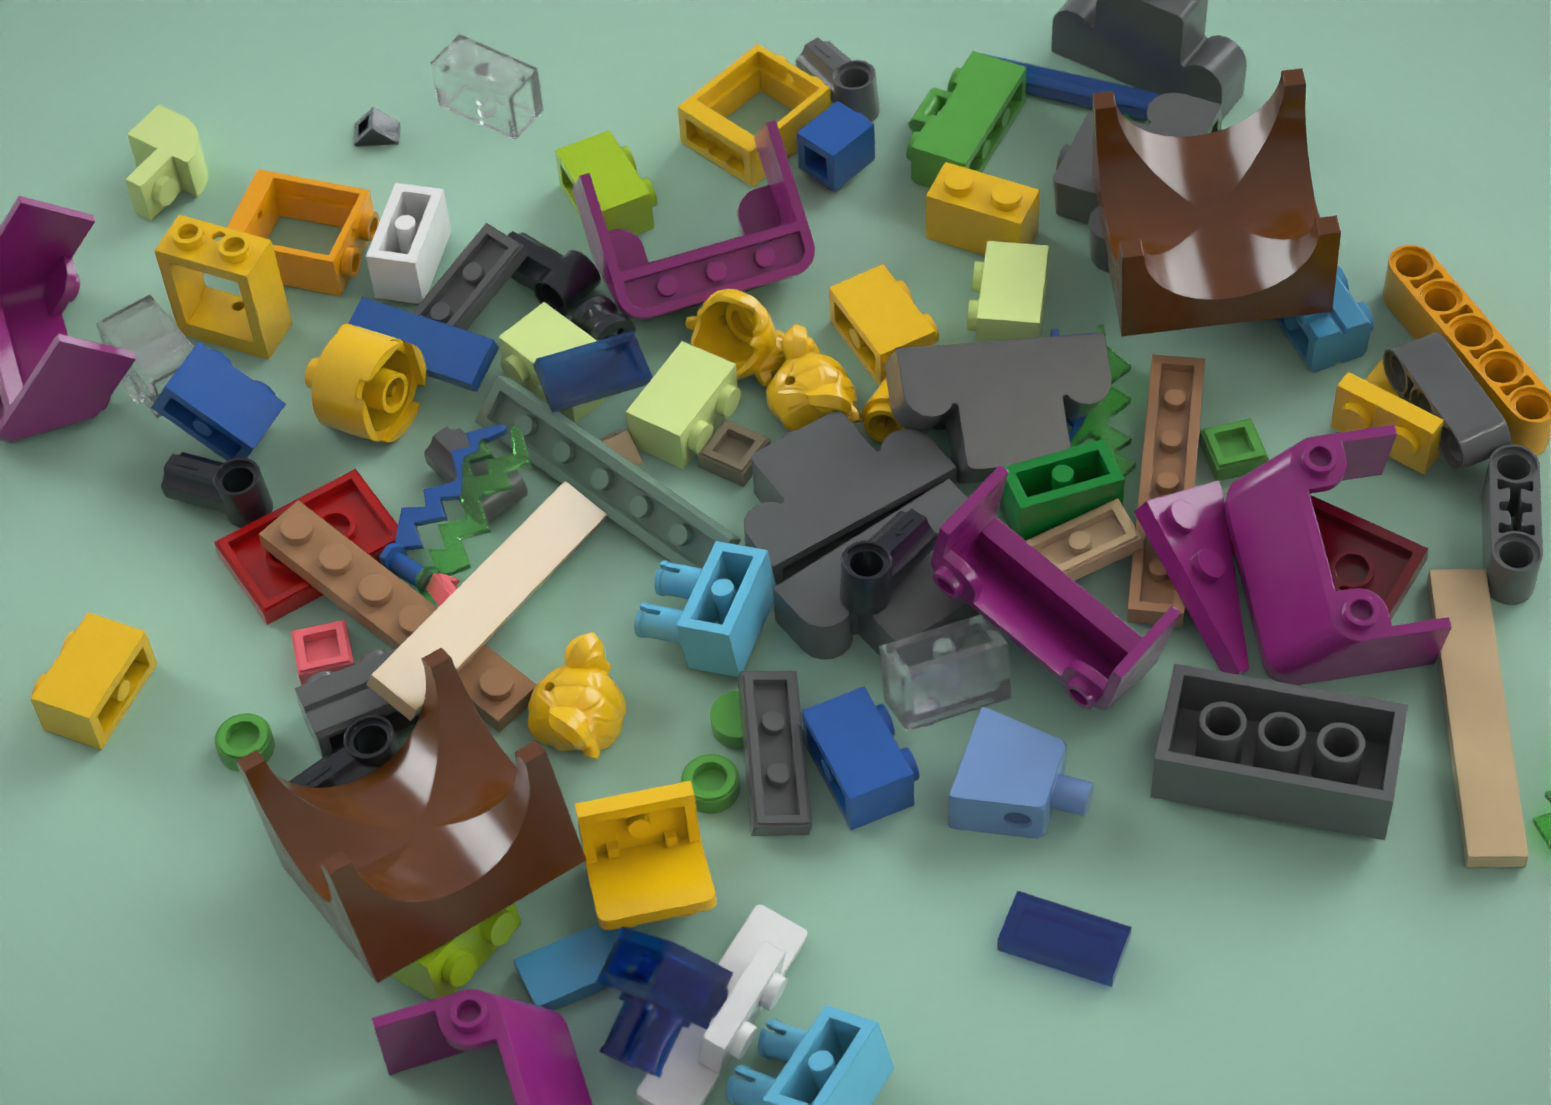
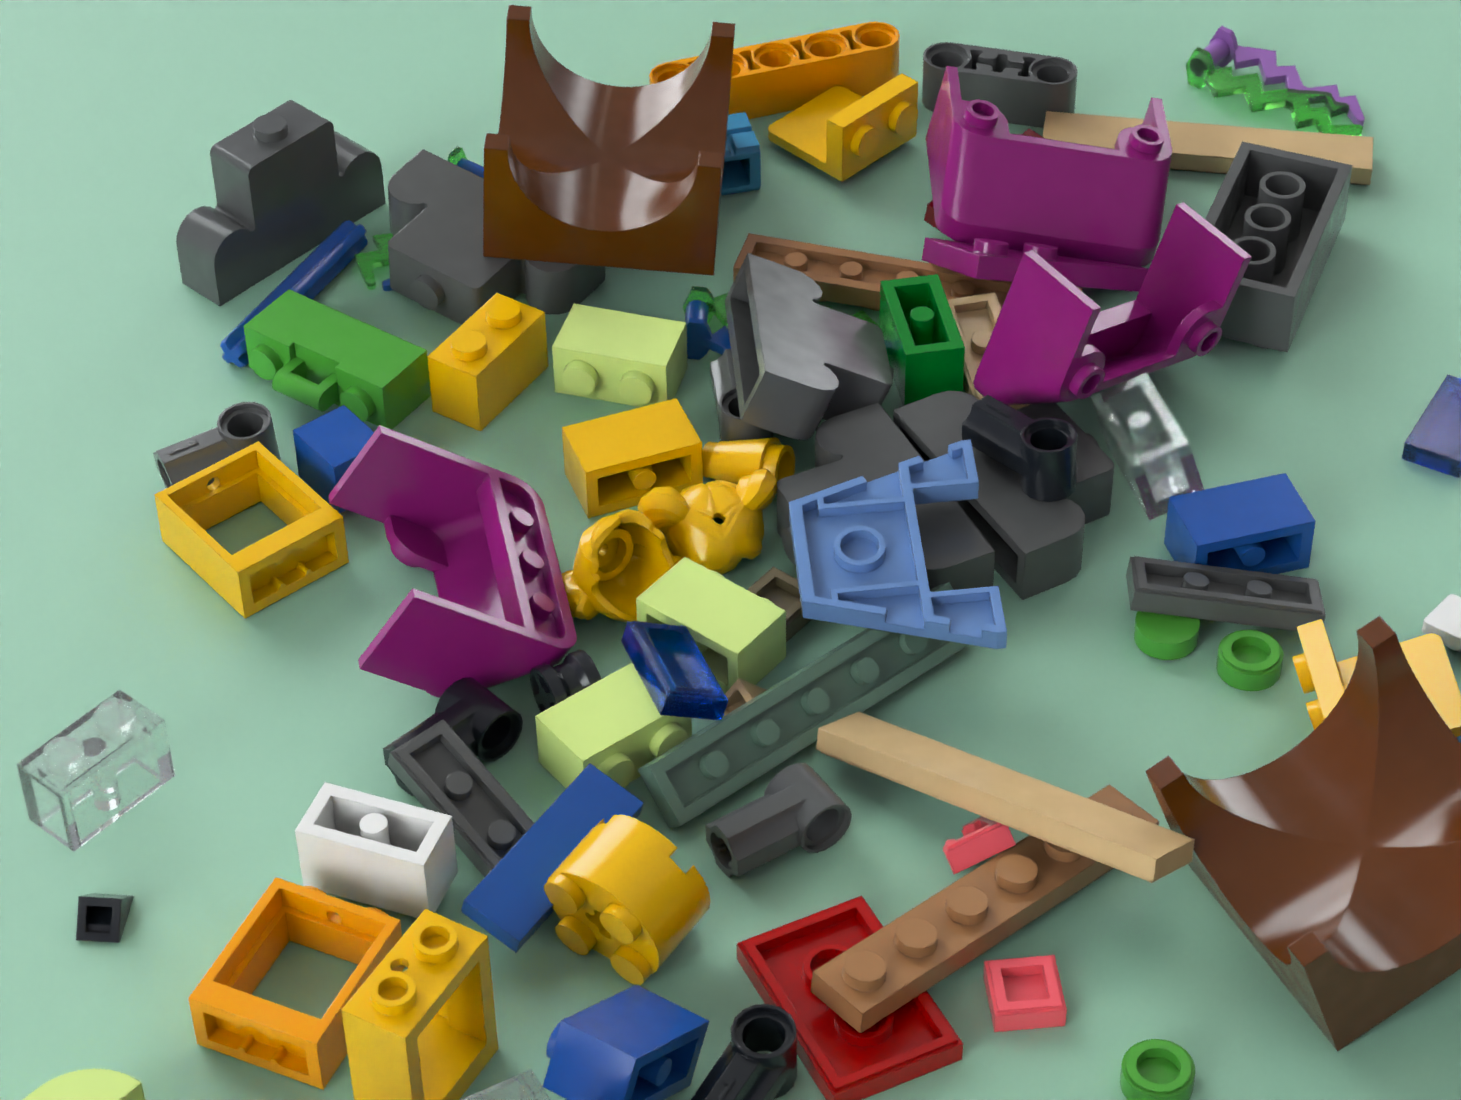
camera: 85 degrees left, 10 degrees down
black piece [289,715,401,788] -> none
dark grey brick [294,648,422,758] -> none
piece [379,424,532,597] -> none
yellow hair [528,632,627,760] -> none
lime brick [555,130,658,235] -> none
medium azure brick [634,541,776,678] -> none
medium blue torso [949,707,1094,839] -> none
bright green tile [1199,418,1269,481] -> none
dark grey beam [1383,332,1511,471] -> none
none -> medium blue wing [789,439,1007,649]

